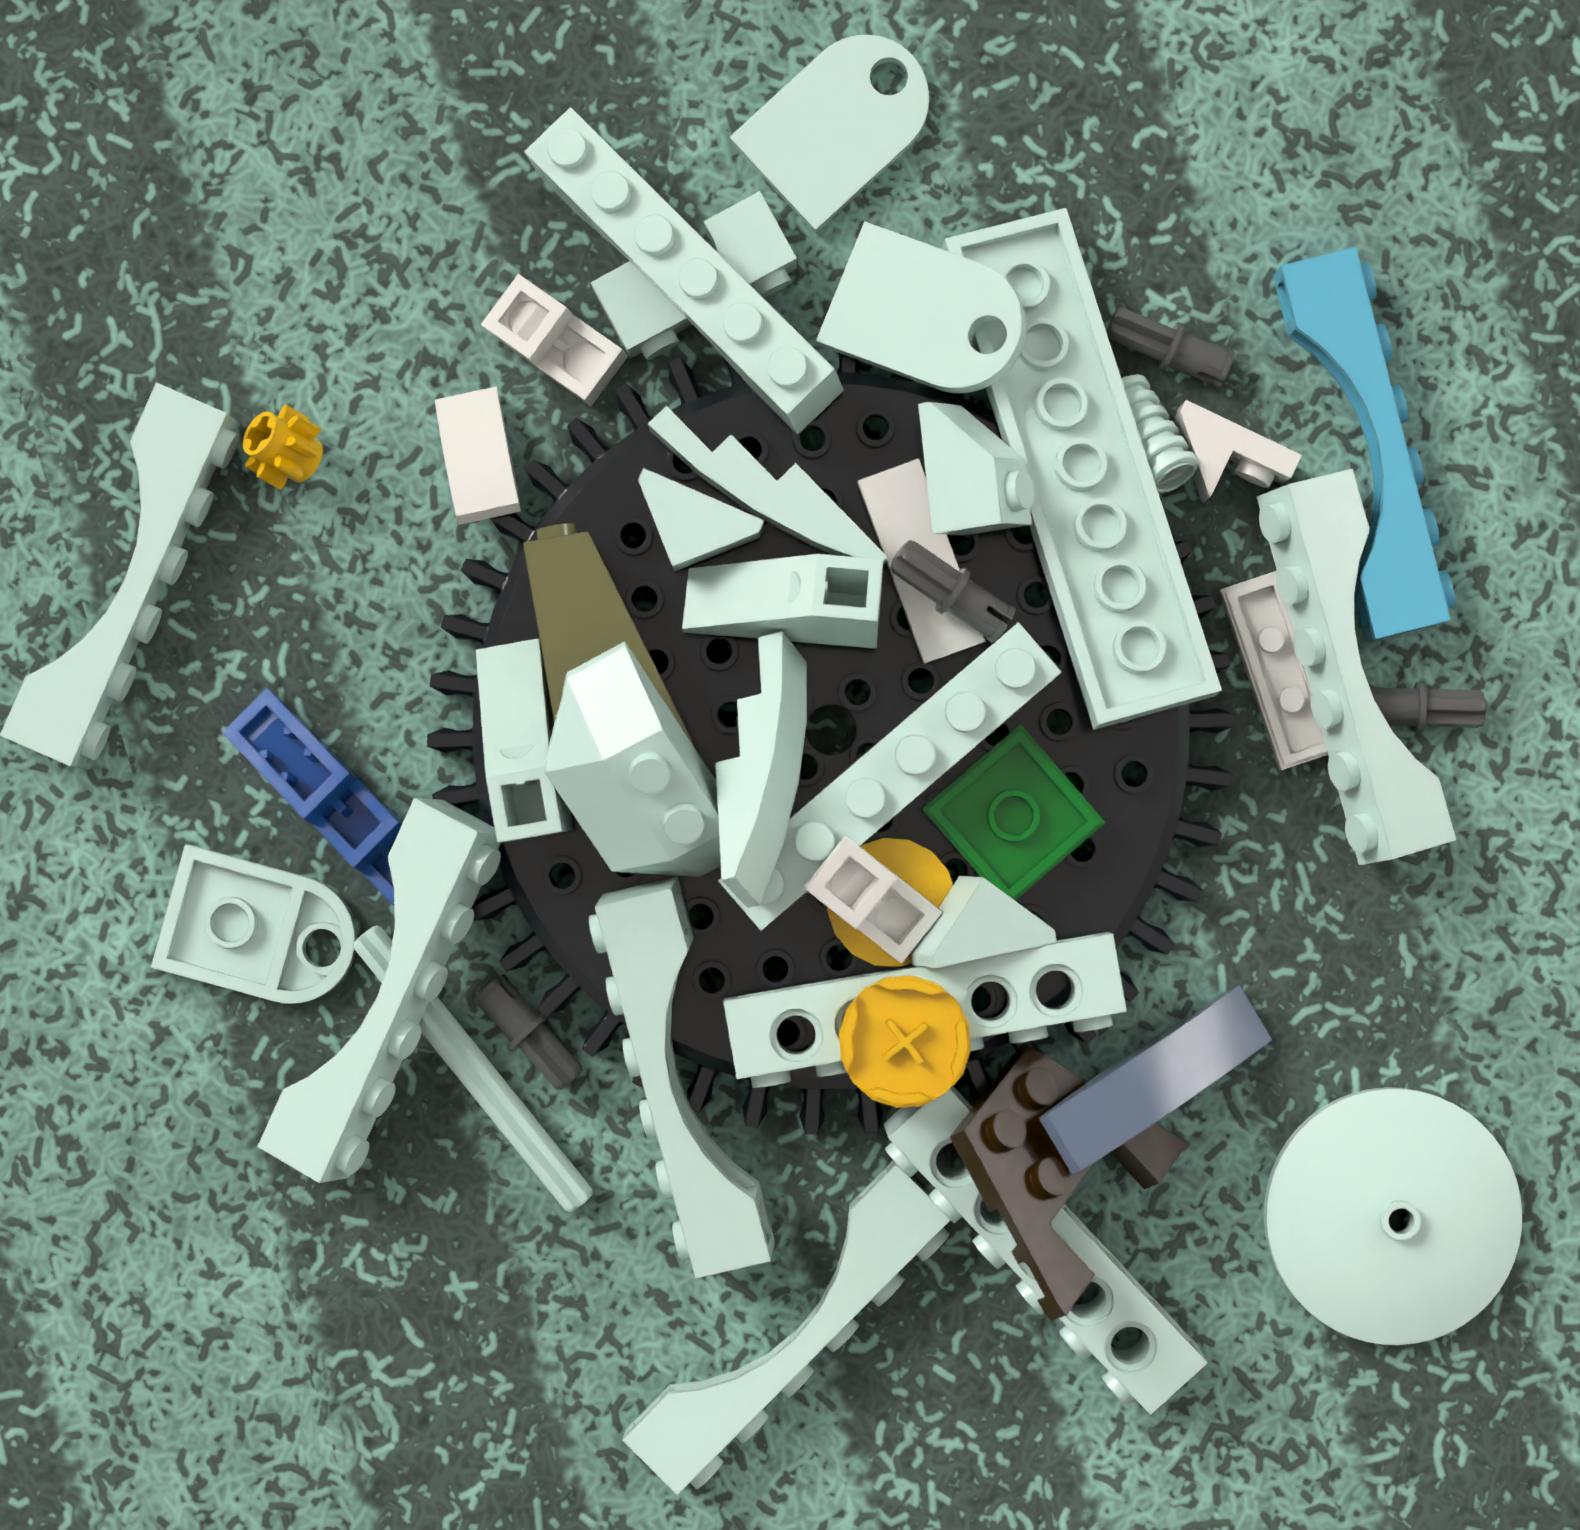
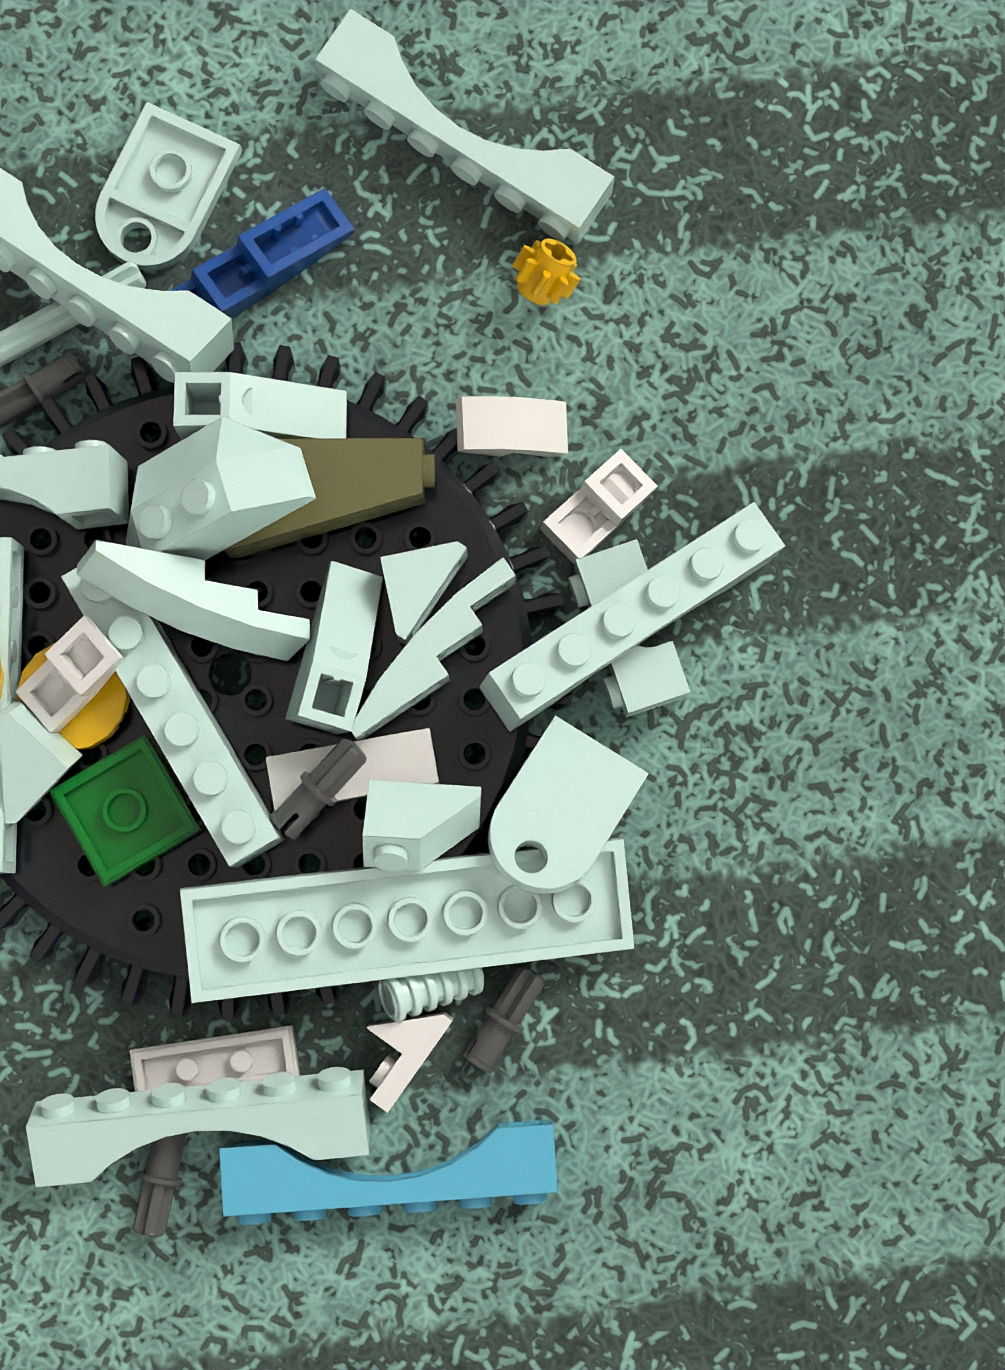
camera: 100 degrees right, 5 degrees down
light aqua tile [729,35,929,234] -> none

